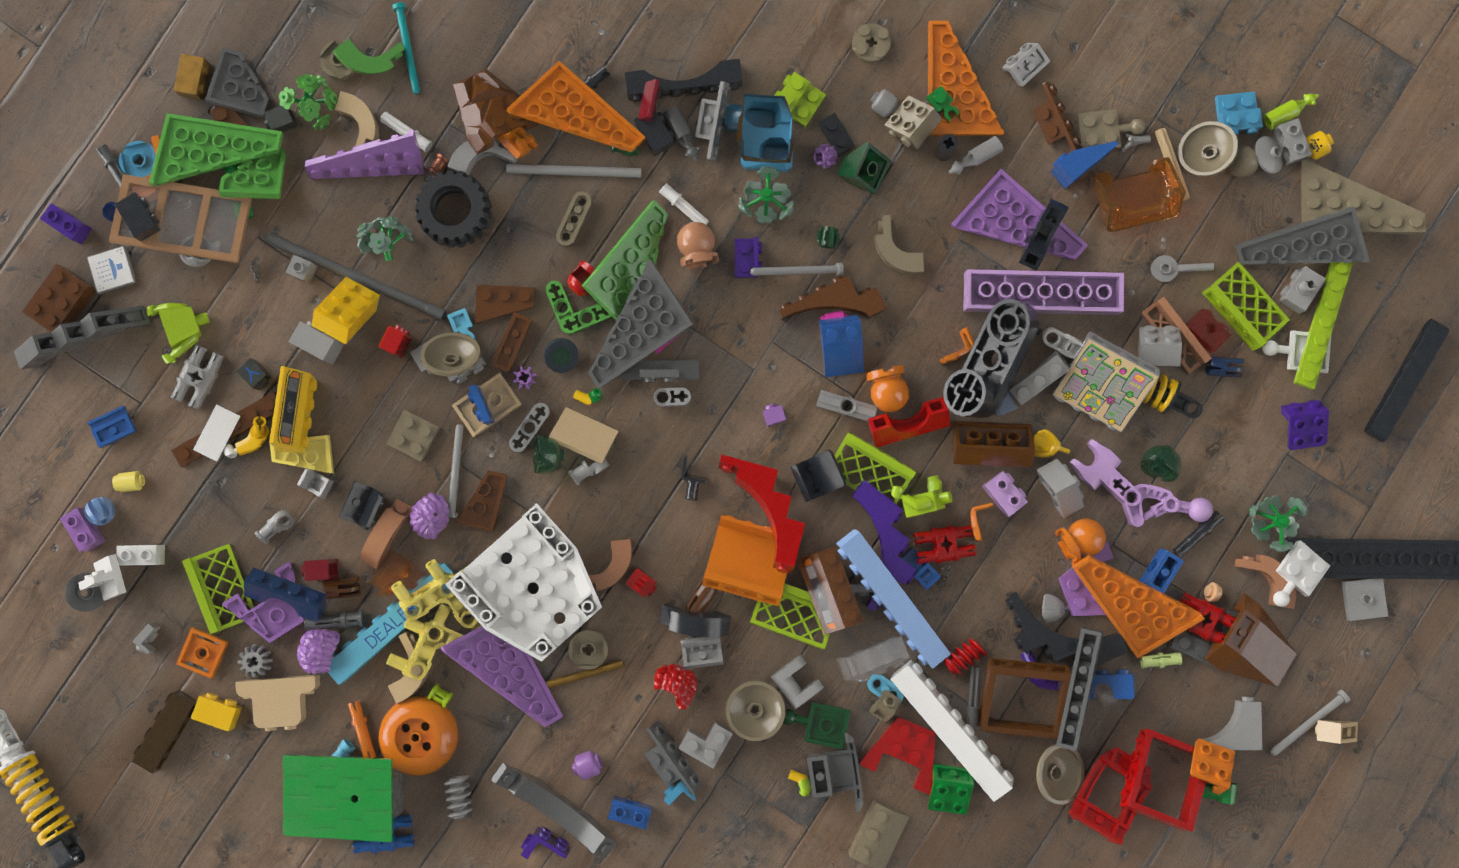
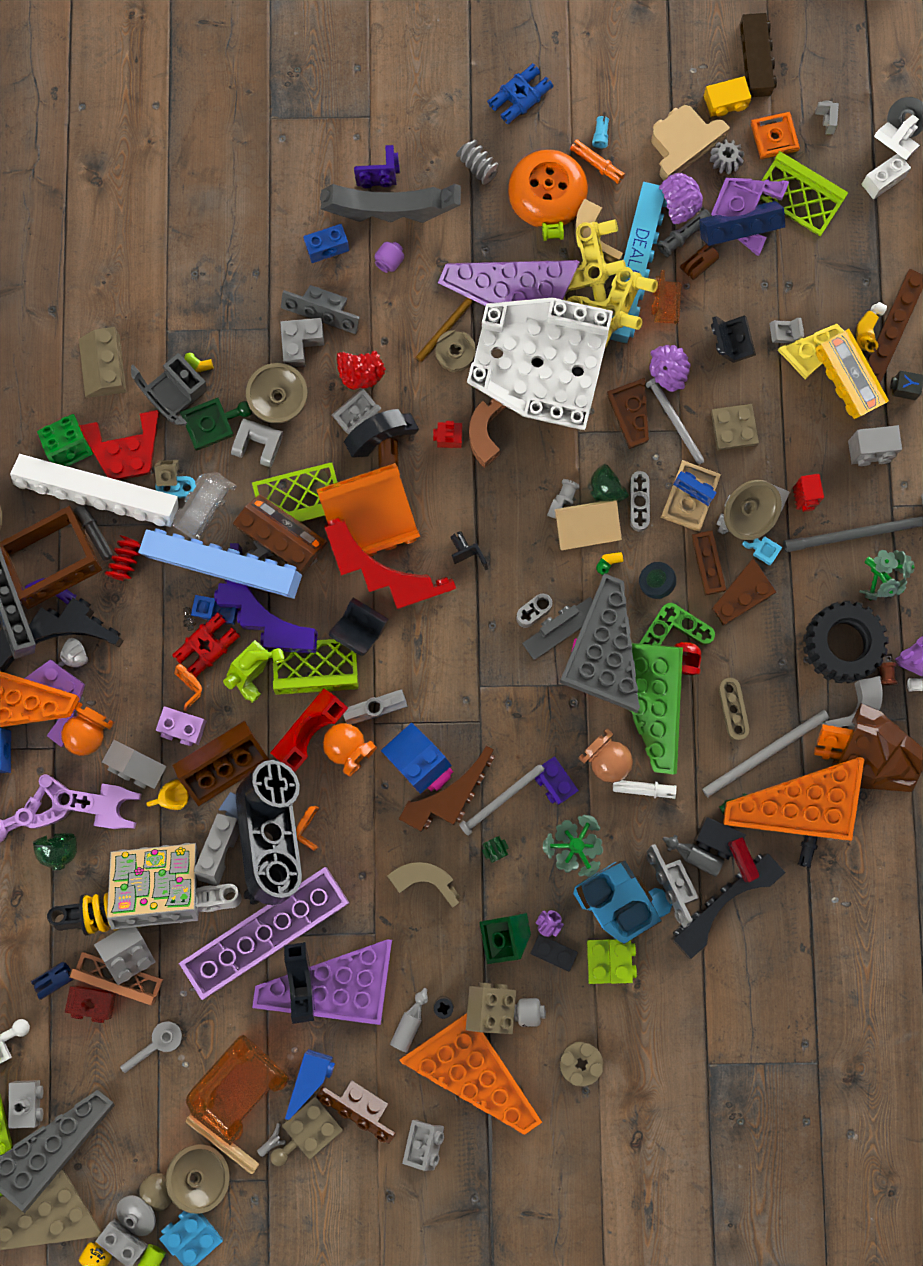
camera: 145 degrees right, 5 degrees down
white sticker [193,404,240,461] -> none
light grey connector [254,510,294,544] -> none
green piece [283,754,403,842] -> none
dark red brick [301,559,339,581] -> none
yellow brick [311,277,380,344] -> none
nougat arch [360,499,412,569] -> none
medium lavender gear [513,366,537,390] -> none
dark azure plate [664,780,696,805] -> none
medium lavender plate [762,403,786,427] -> none
green plate [925,86,959,122] -> none
lime fence [1202,262,1290,351] -> none

